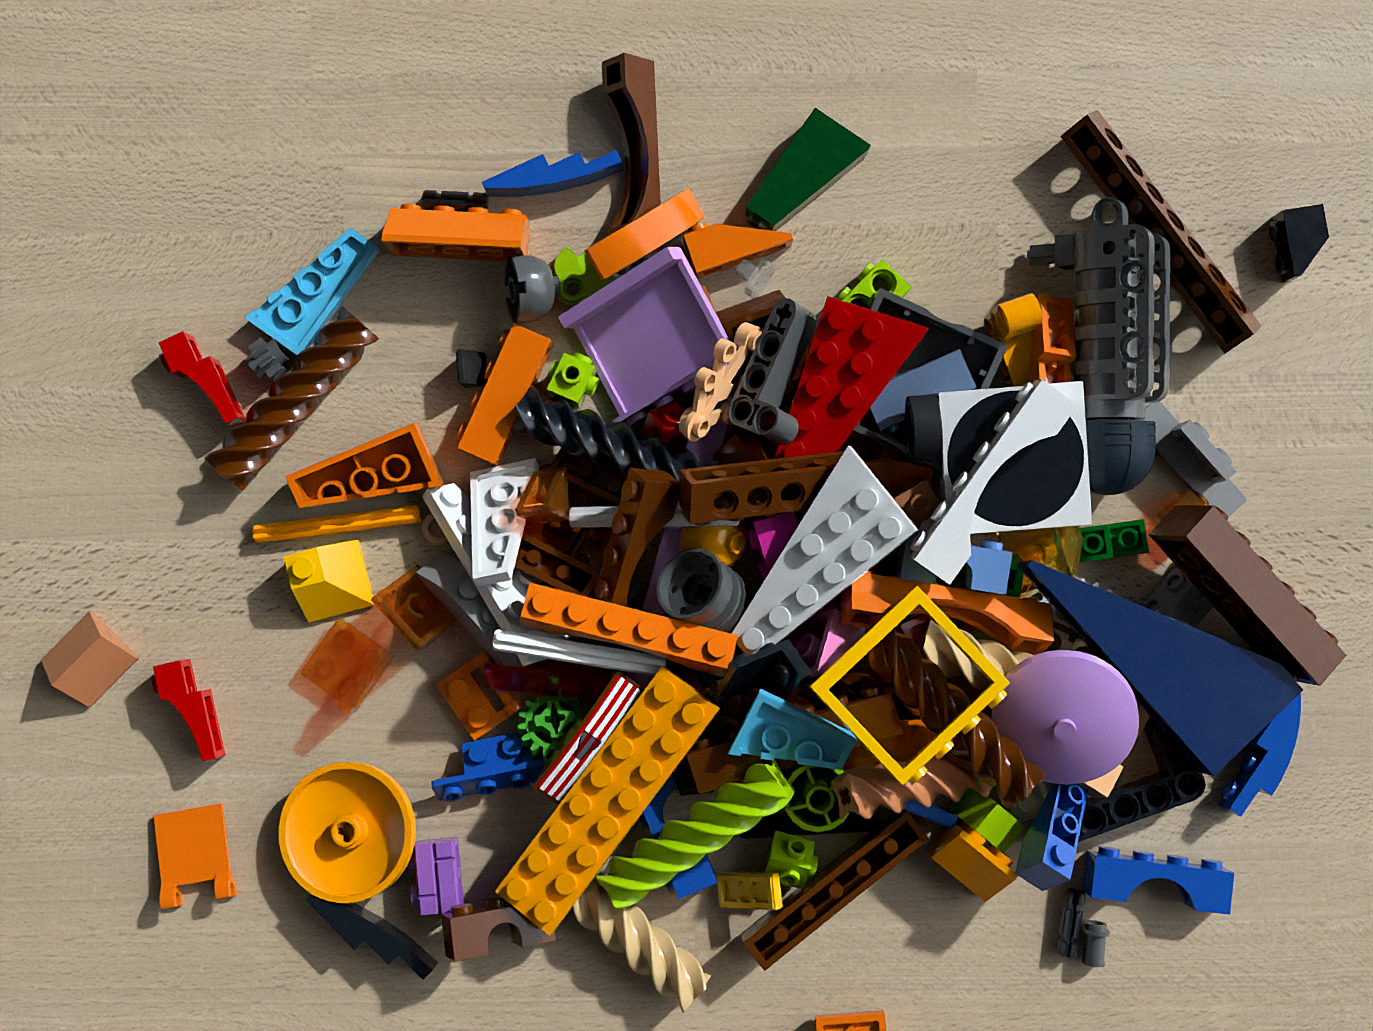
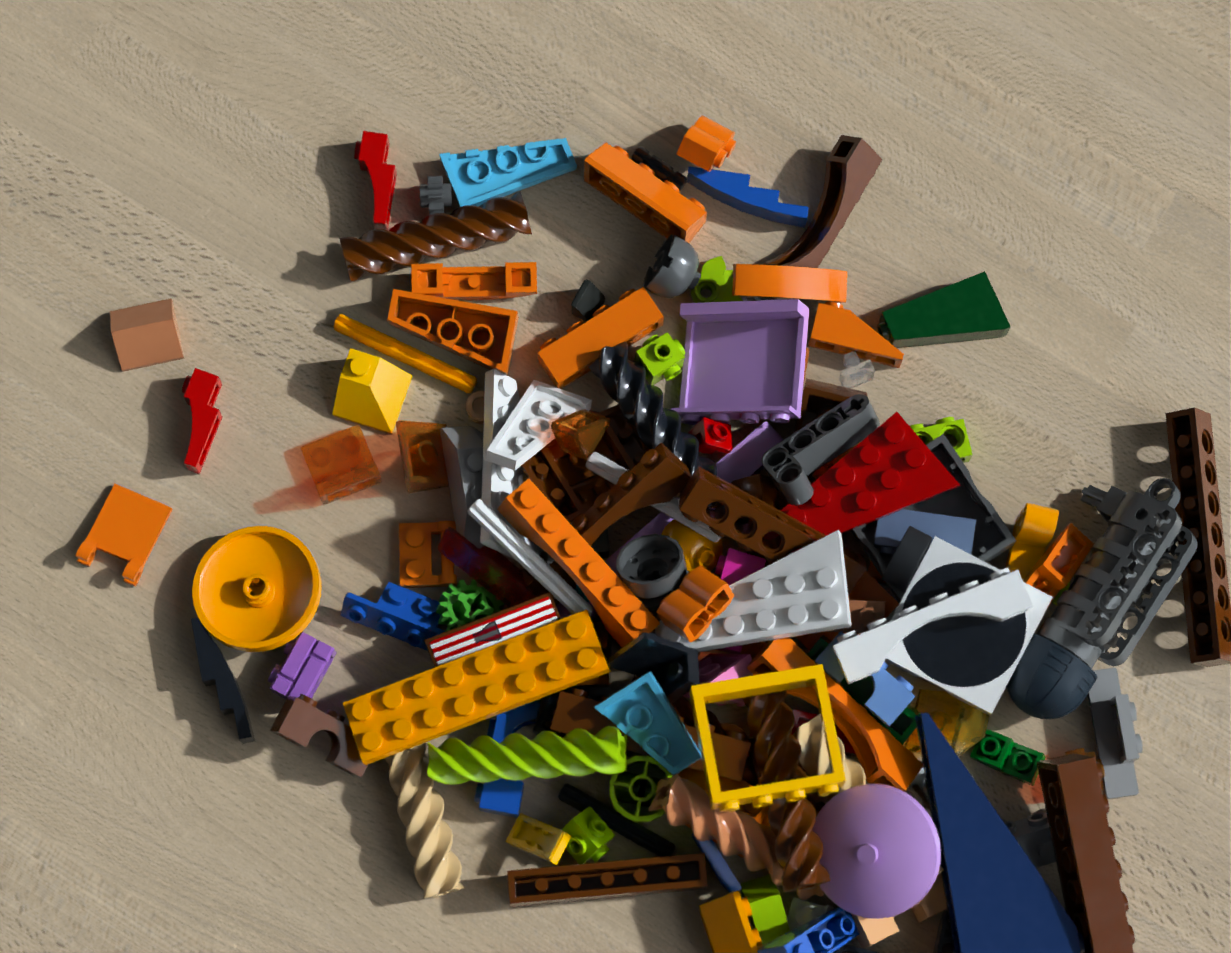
camera: 30 degrees right, 10 degrees down
light nougat plant [679,322,762,442] -> none
none -> orange slope [411,262,537,300]
none -> orange brick [657,565,734,643]
none -> orange brick [676,115,737,172]

